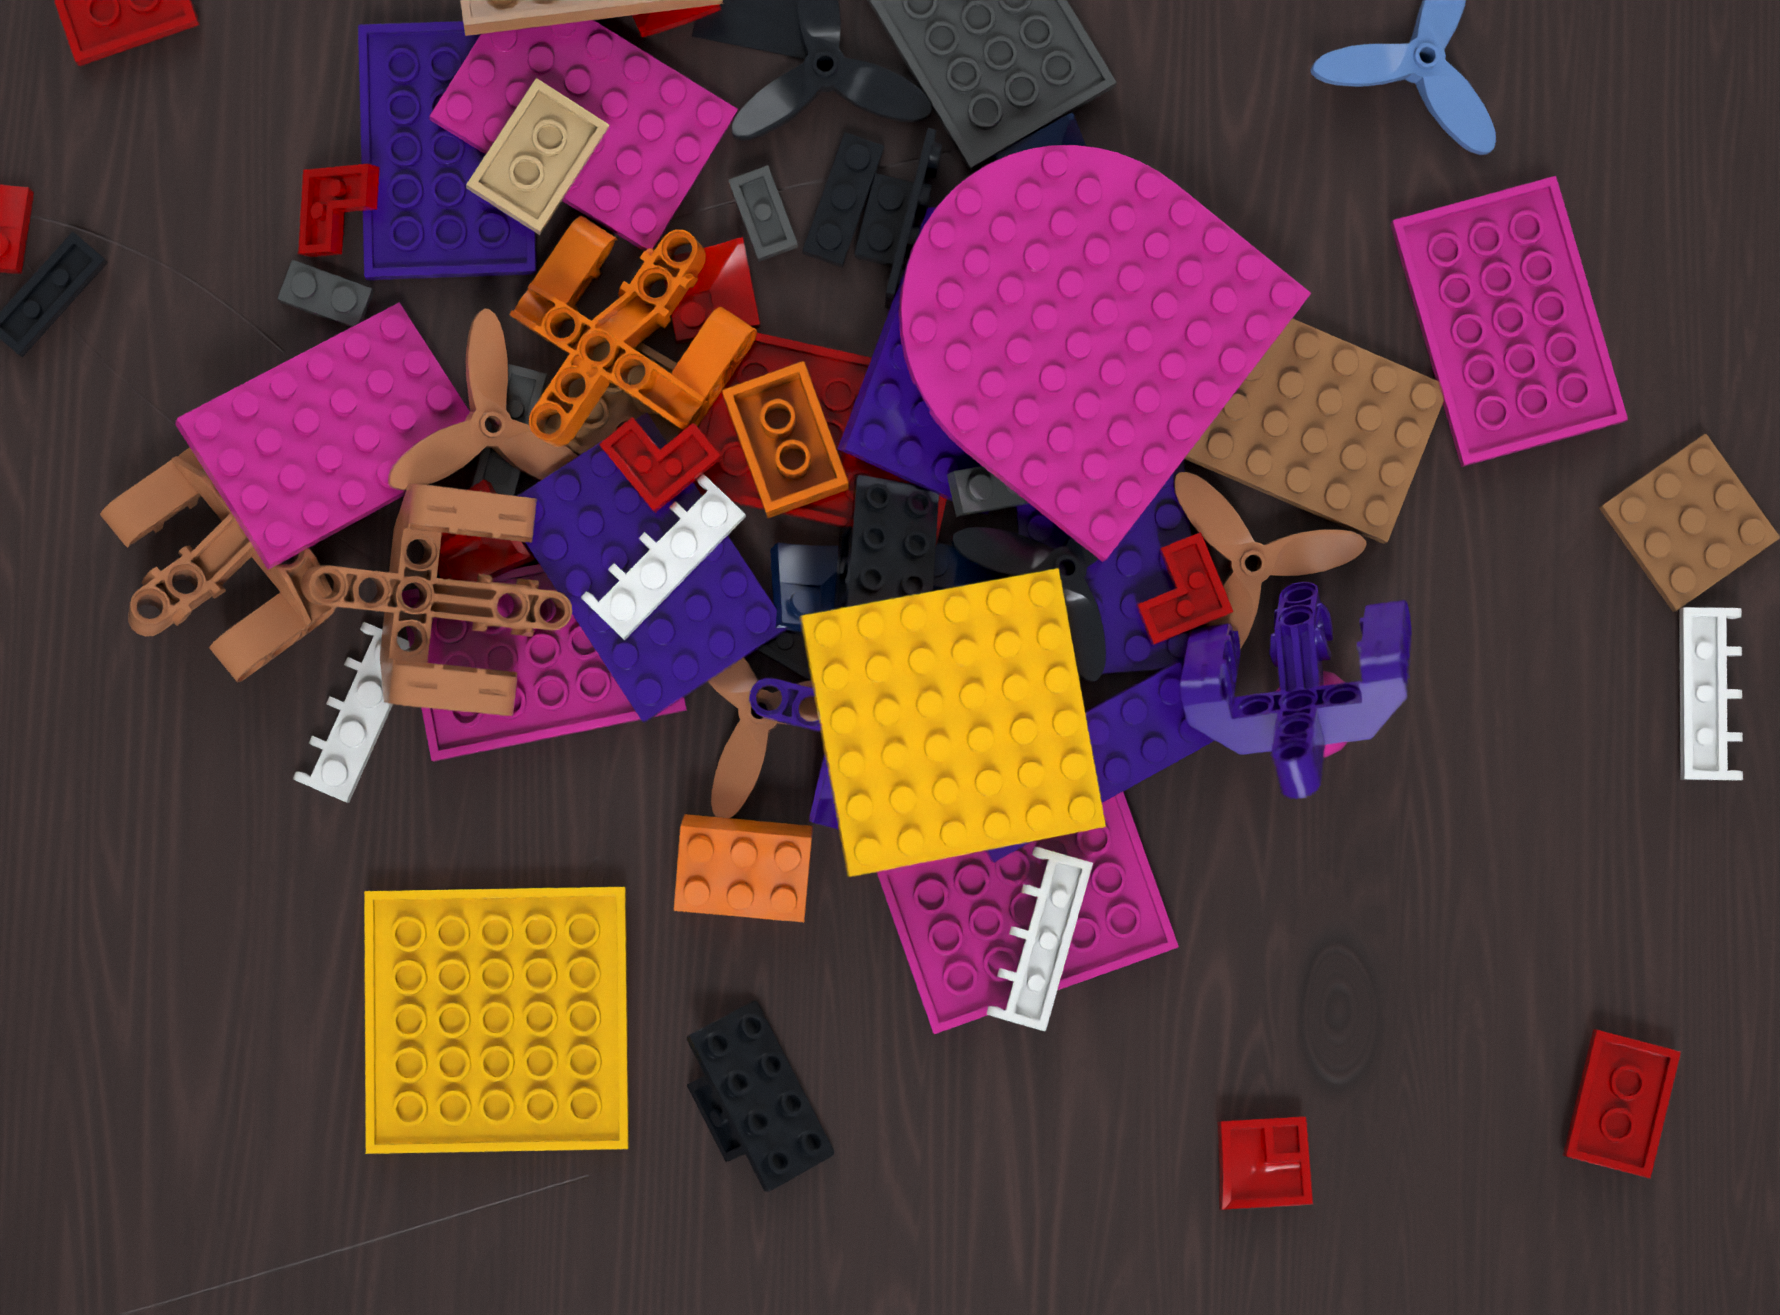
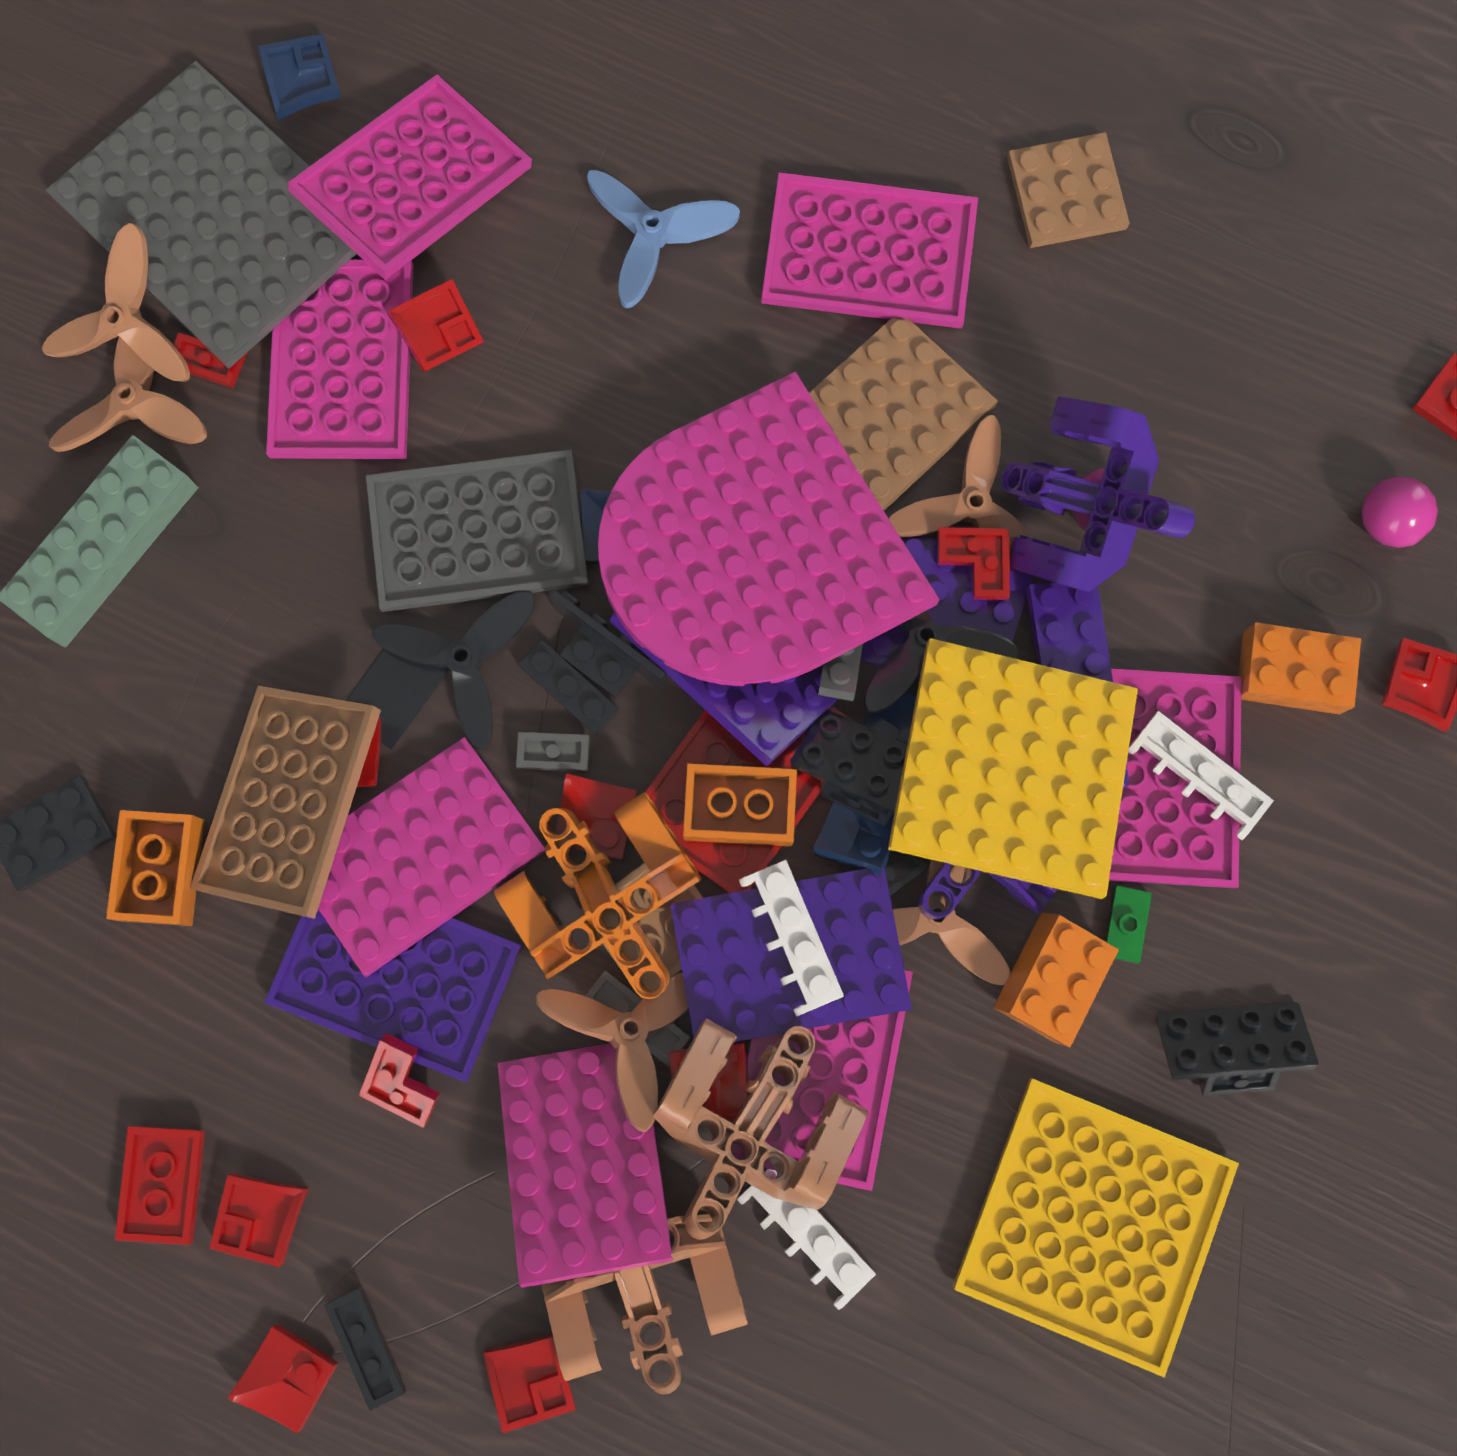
camera: 60 degrees left, 5 degrees down
dark grey plate [277,260,375,328] -> none
tan plate [466,78,609,235] -> none
red plate [599,417,722,513] -> none
white hinge [1679,607,1743,780] -> none
none -> red plate [209,1173,308,1267]
none -> red plate [483,1333,576,1433]
none -> green plate [1105,886,1152,964]
none -> orange brick [1238,622,1361,715]
none -> dark pink piece [1361,476,1438,548]

